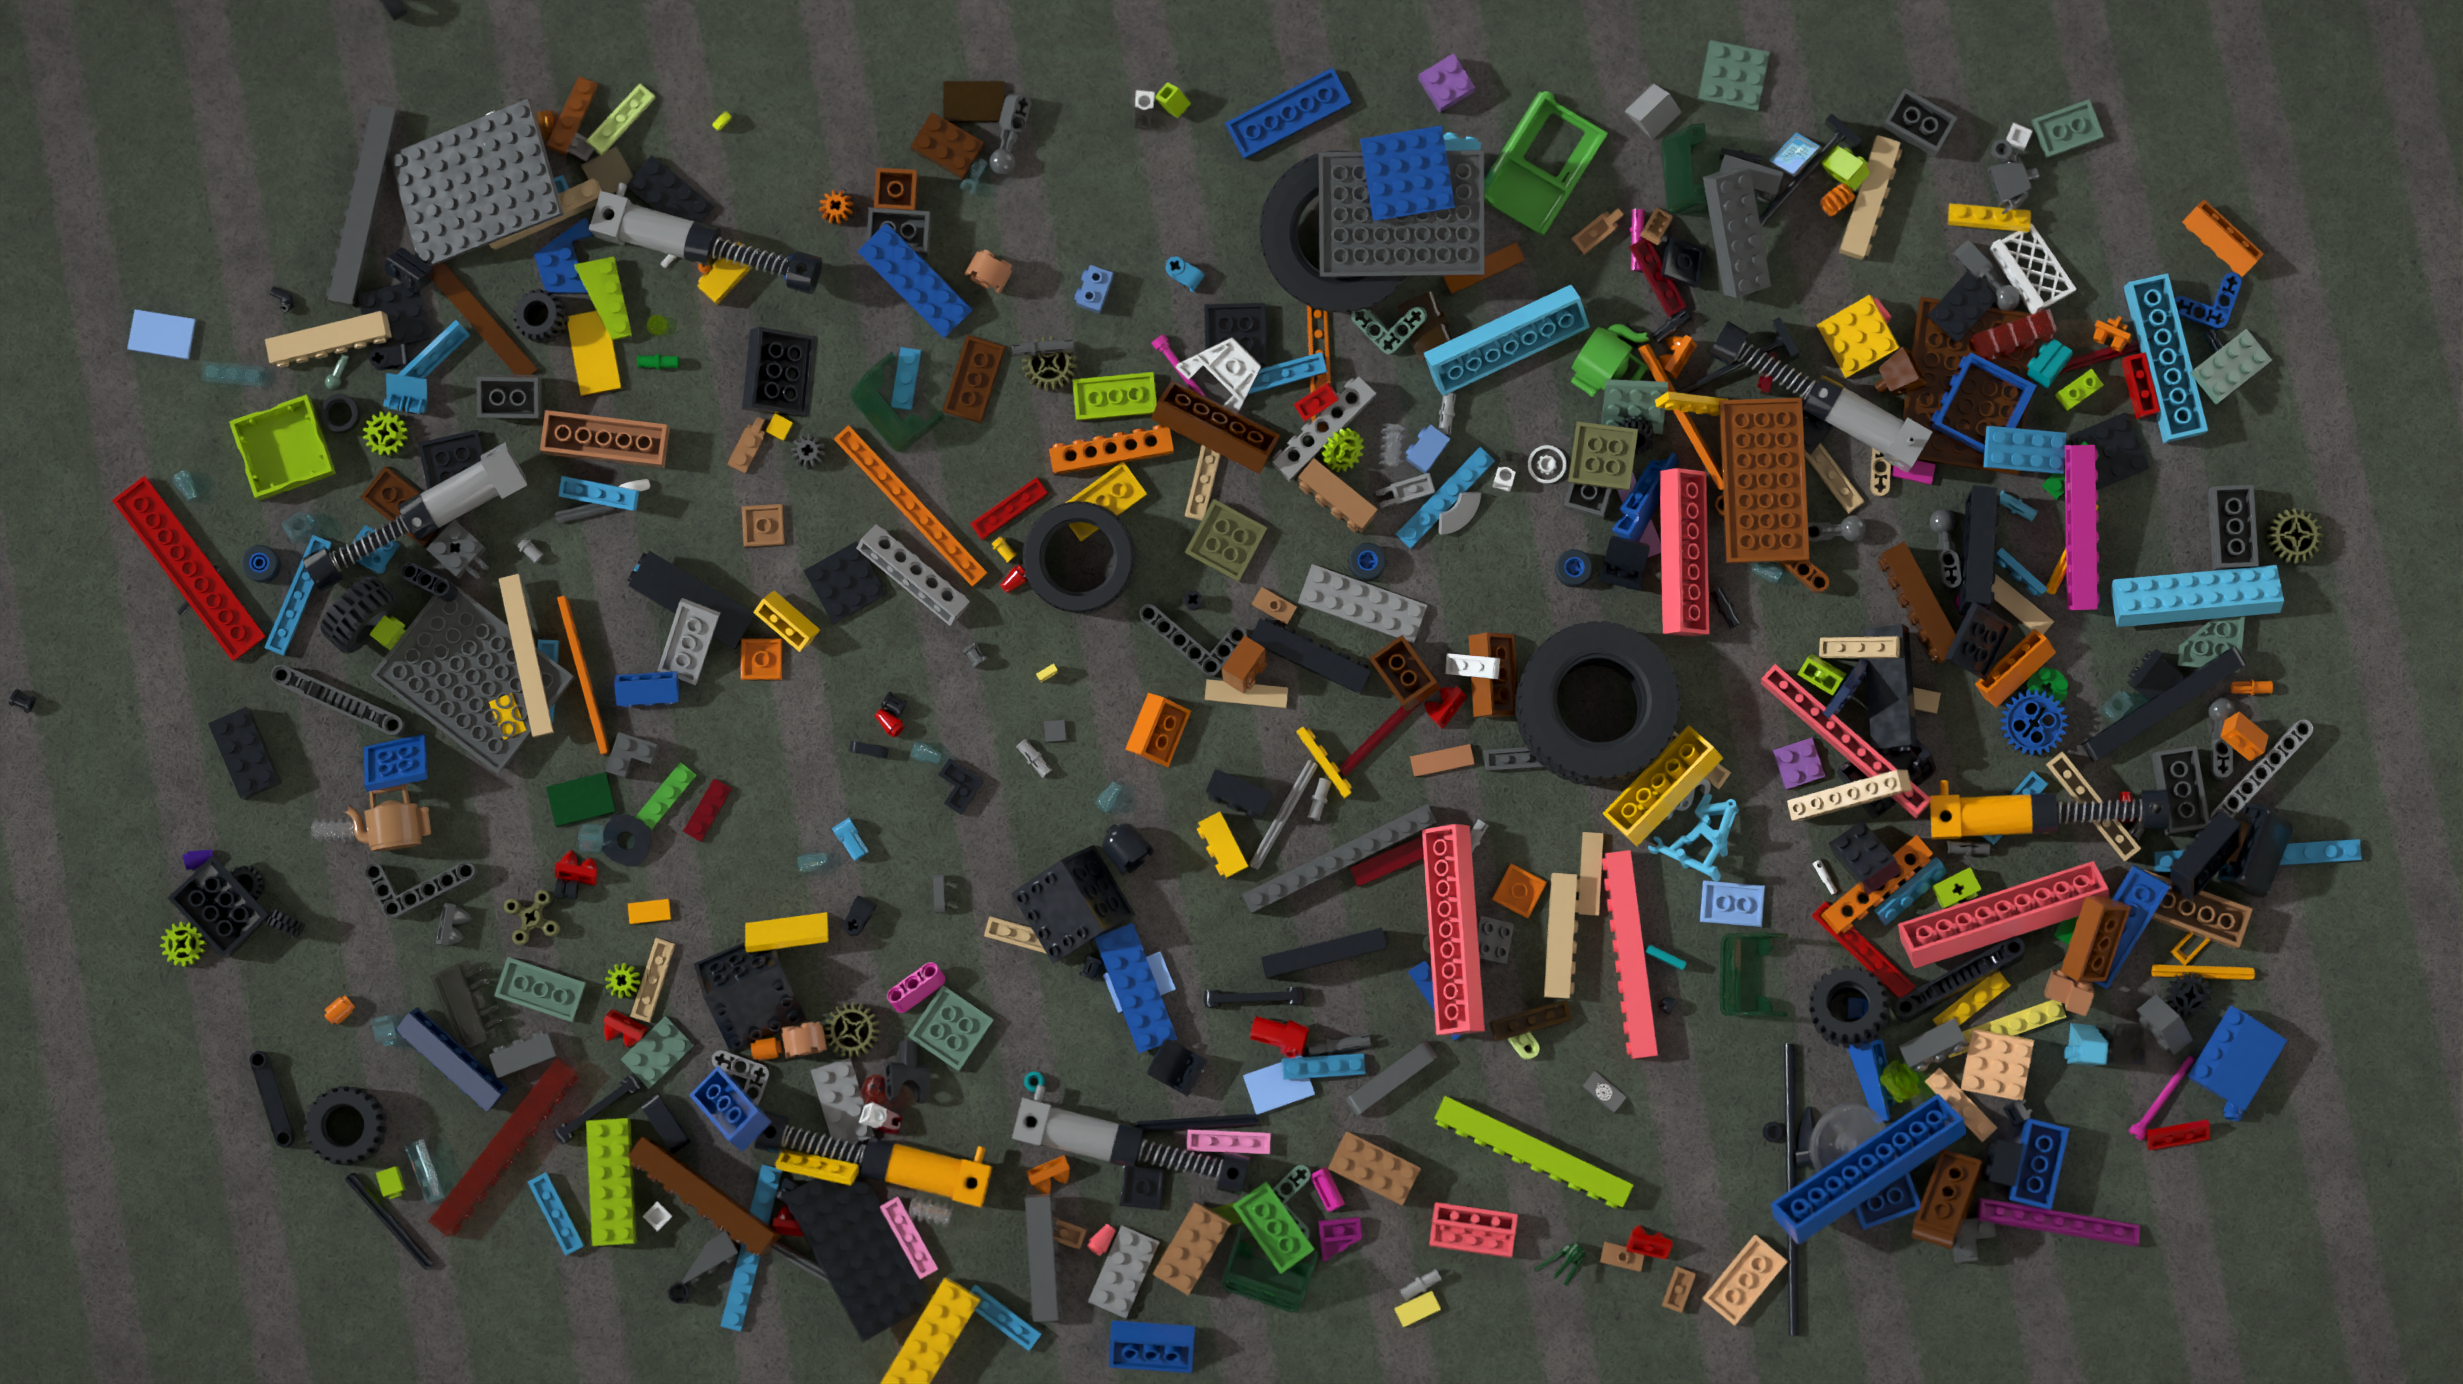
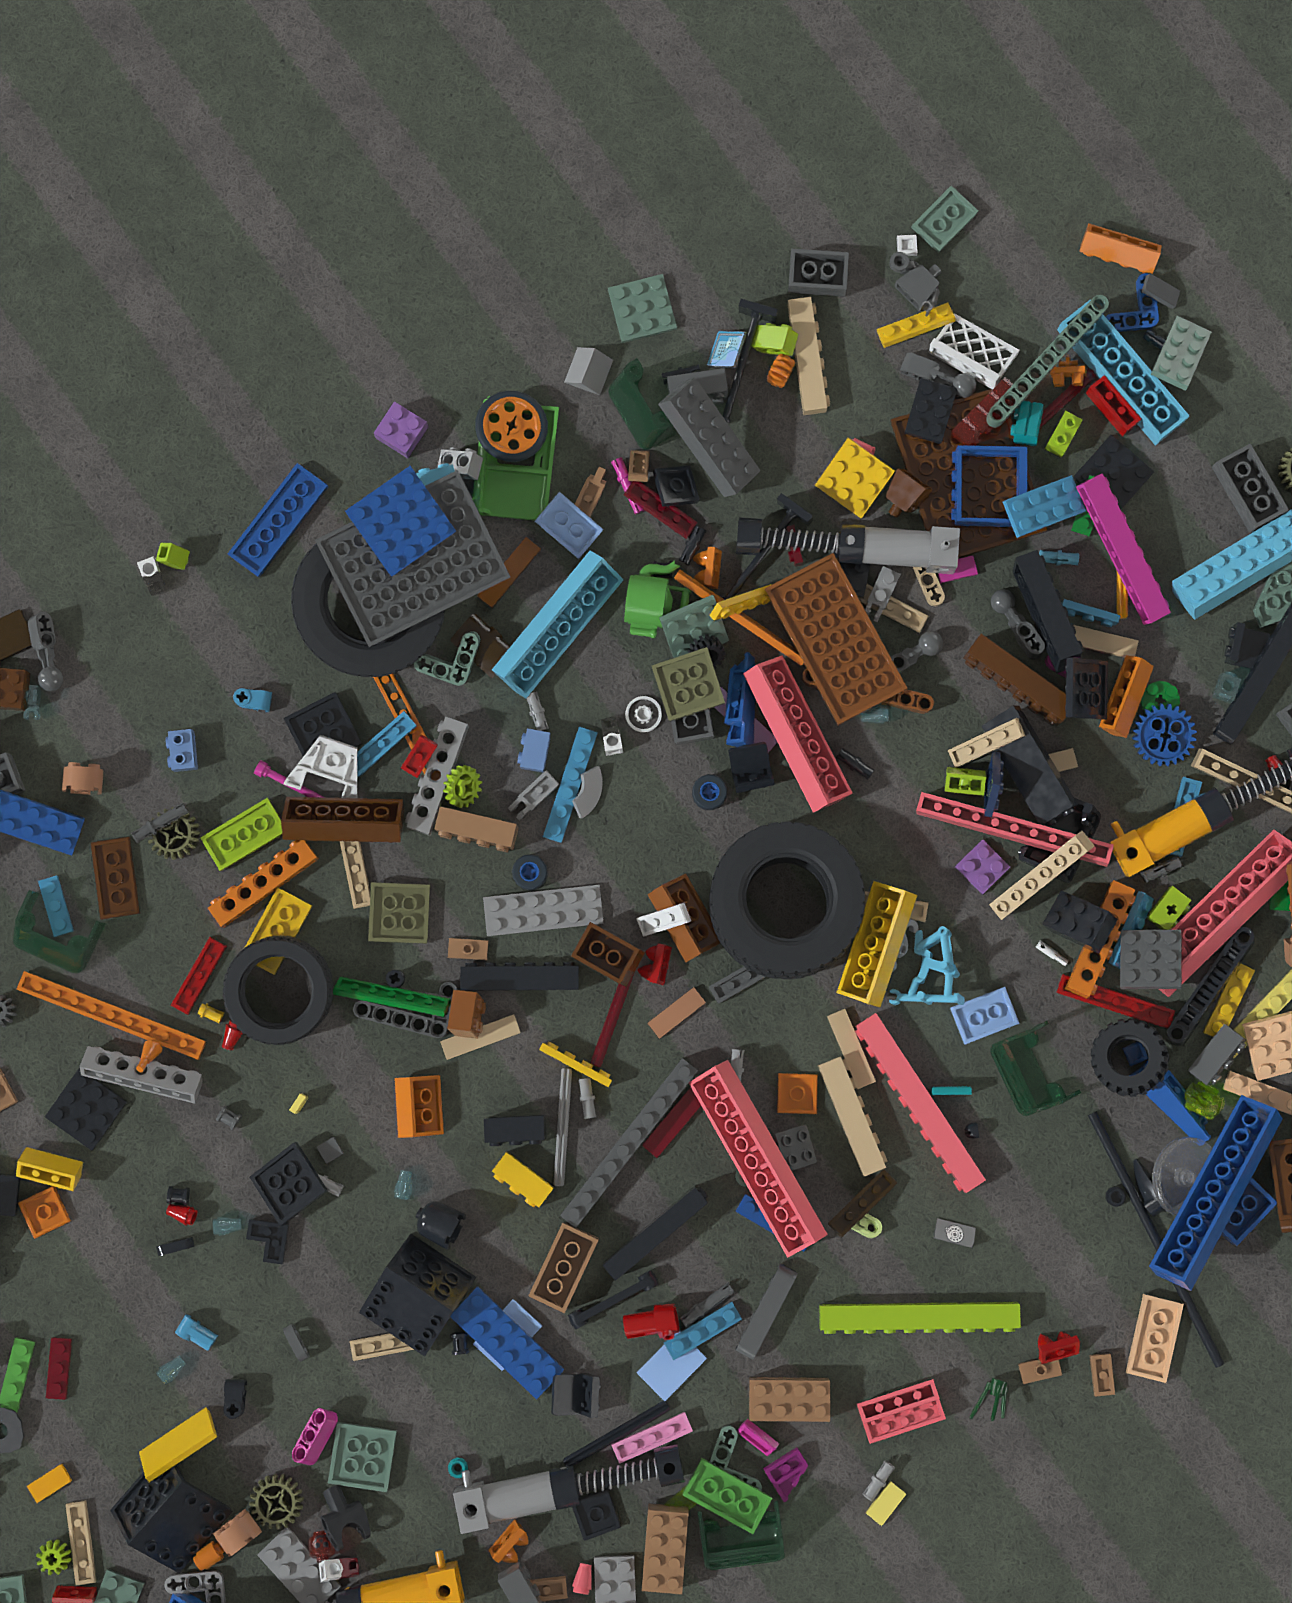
camera: 25 degrees left, 0 degrees up
clear piece [1379,423,1407,467] -> none
none -> orange cone [136,1040,162,1072]
none -> black plate [249,1142,328,1226]
none -> green tile [333,977,451,1017]
none -> light grey brick [437,447,483,480]
none -> wedge [475,390,548,462]
none -> medium nougat brick [529,1221,599,1313]
none -> light blue tile [535,491,603,559]
none -> light grey hinge [865,566,901,622]
none -> sand green beam [986,295,1109,428]
none -> dark grey plate [1120,930,1182,989]
none -> dark grey tile [1142,274,1180,309]

